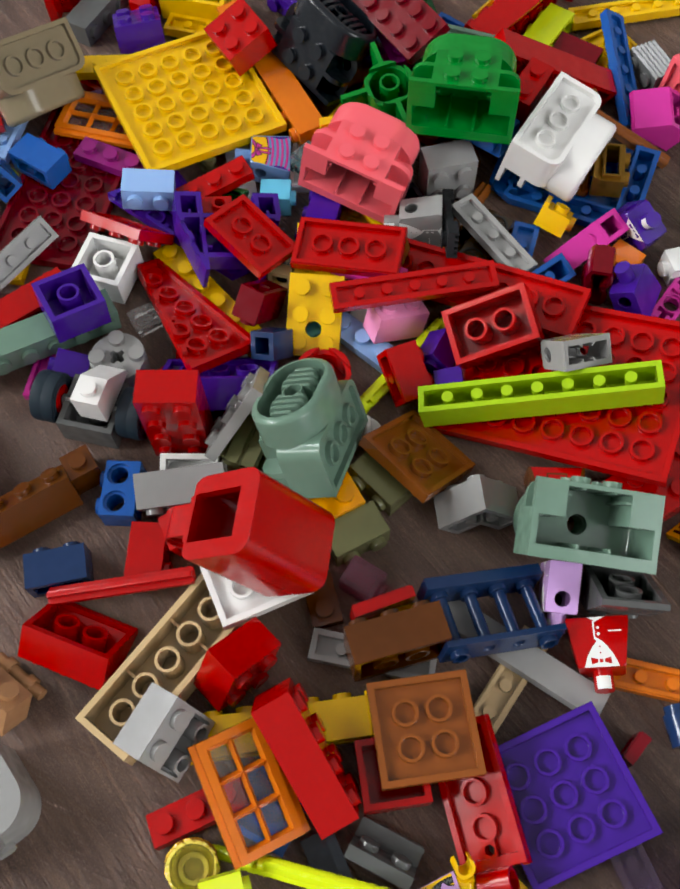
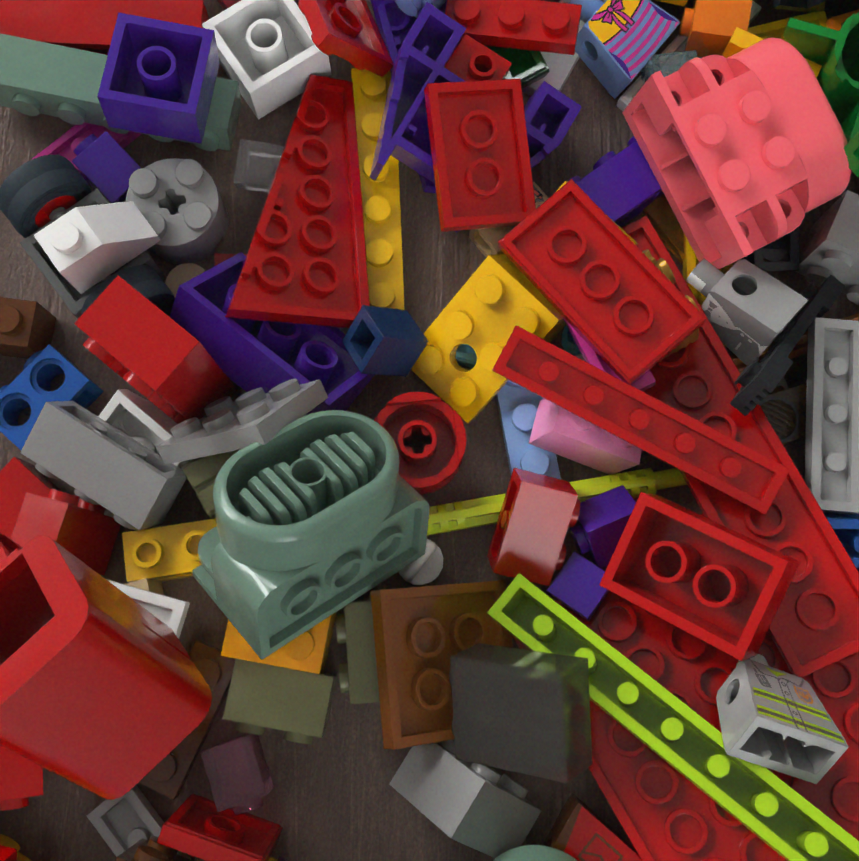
camera: 35 degrees right, 15 degrees up
dark red brick [232,278,288,327] -> none
medium azure brick [260,179,297,216] -> none
none -> clear smoke brick [449,643,593,783]

